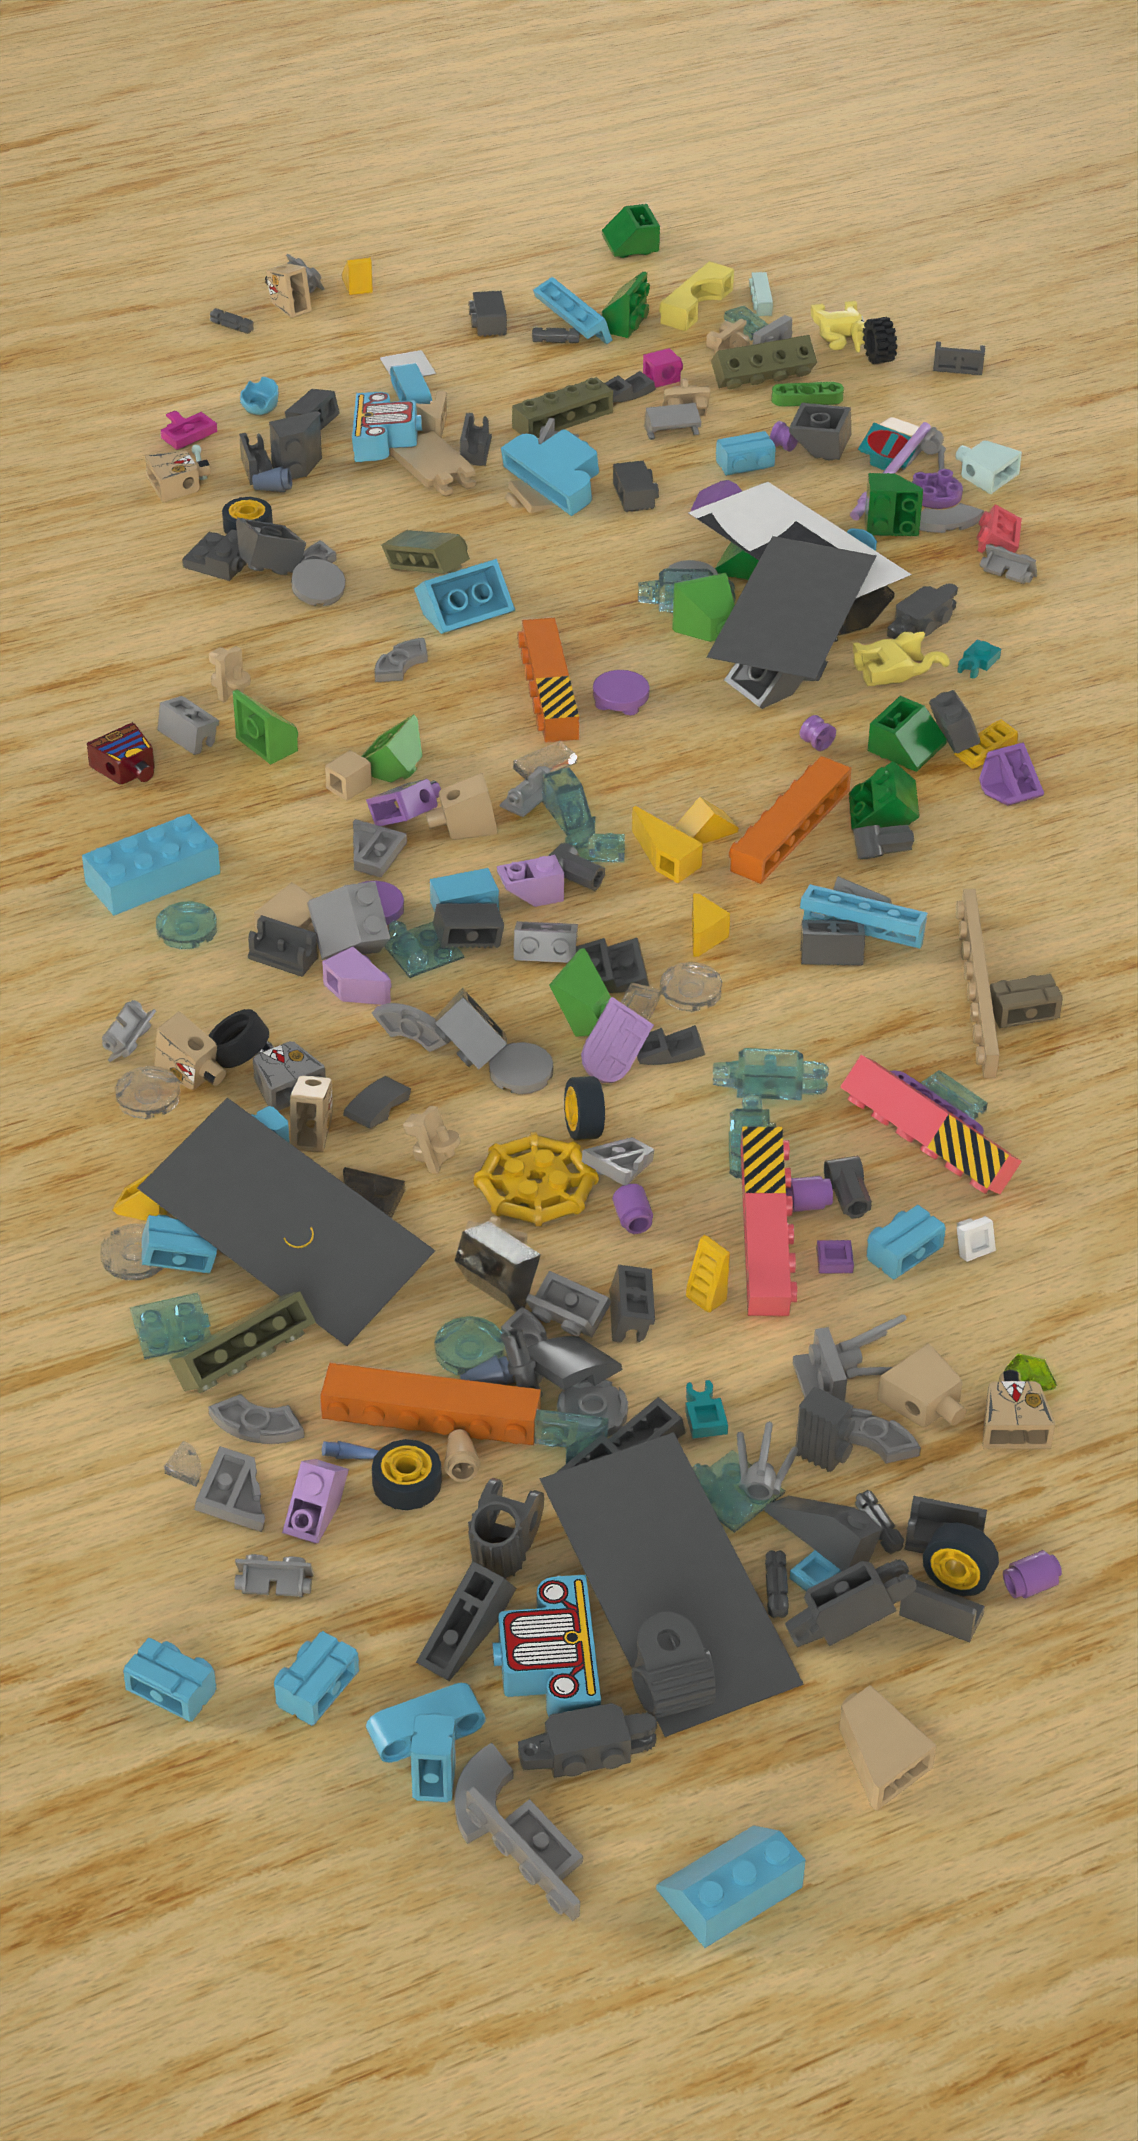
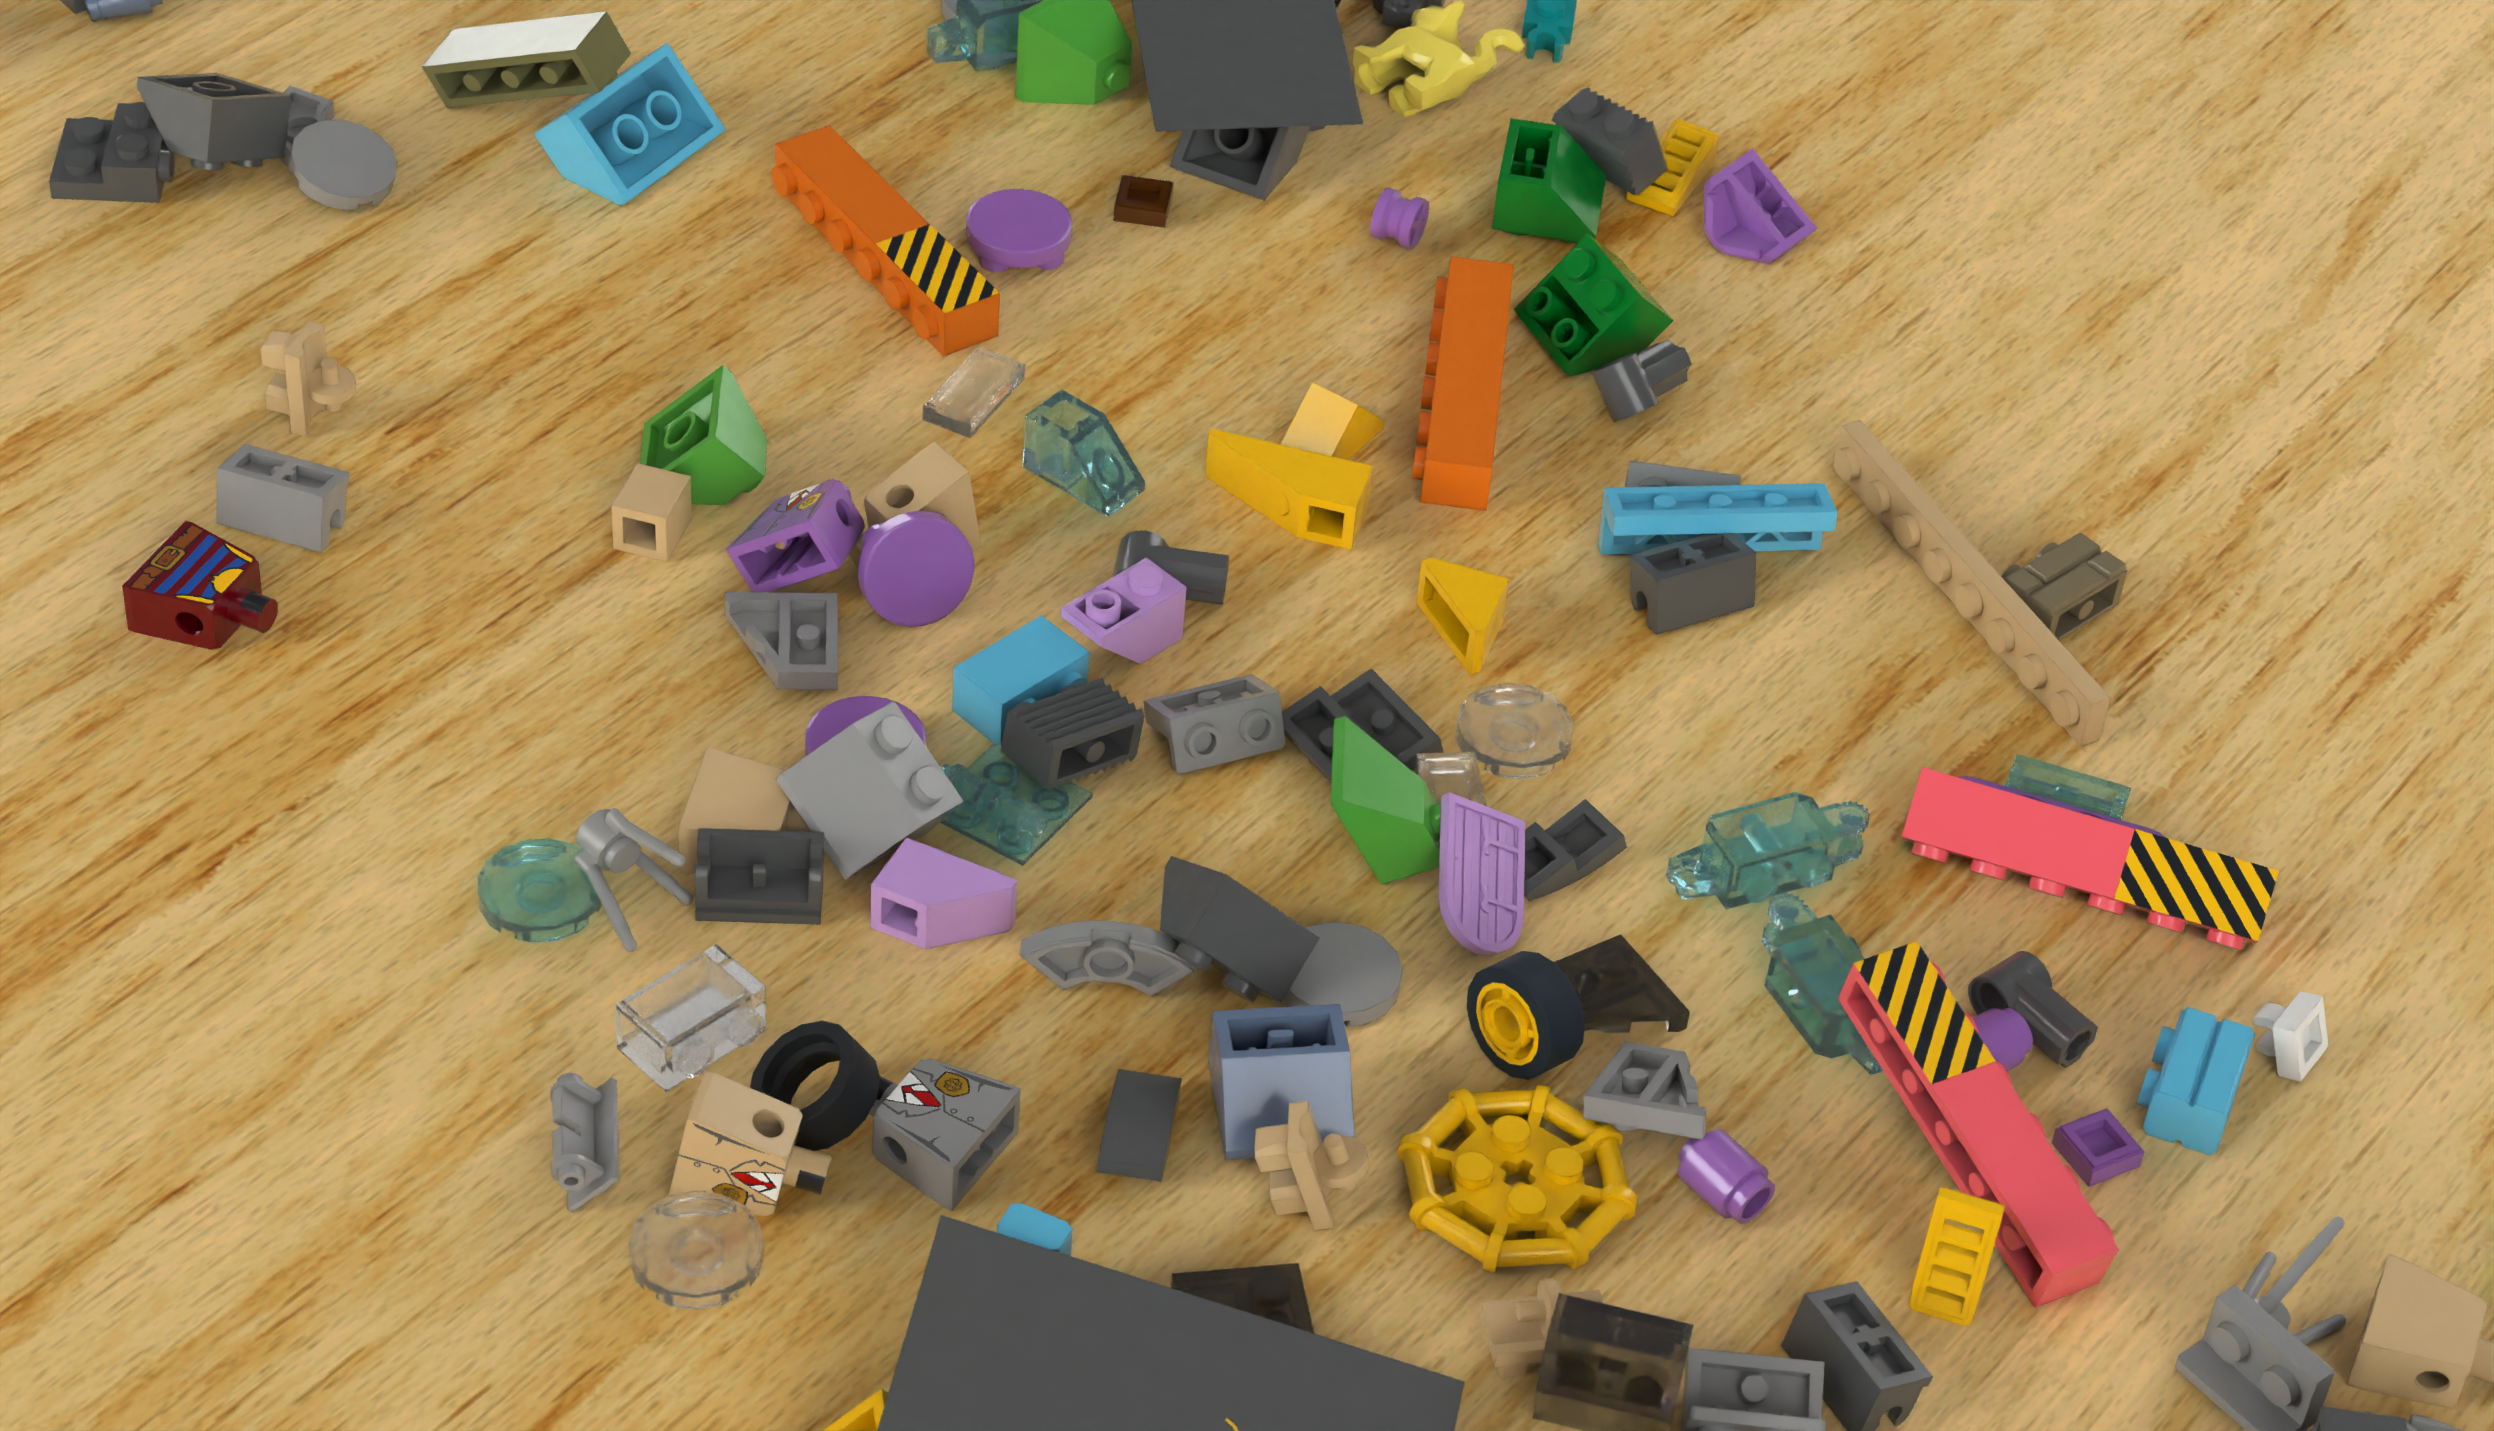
camera: 30 degrees left, 0 degrees up
medium azure brick [82,814,220,916] -> none
wheel [222,497,273,535] -> none
bright green slope [233,689,298,765] -> none
tan torso [290,1076,332,1152] -> none
light grey tile [375,638,428,682] -> none
light grey hinge [500,766,558,817] -> none
clear light blue slope [565,816,625,862] -> none
none -> light grey plant [574,808,693,952]
none -> clear brick [616,944,766,1092]
none -> medium lavender tile [858,511,974,627]
none -> reddish brown tile [1113,175,1174,228]
none -> sand blue slope [1208,1004,1354,1160]
none -> clear smoke wing [1554,934,1690,1033]

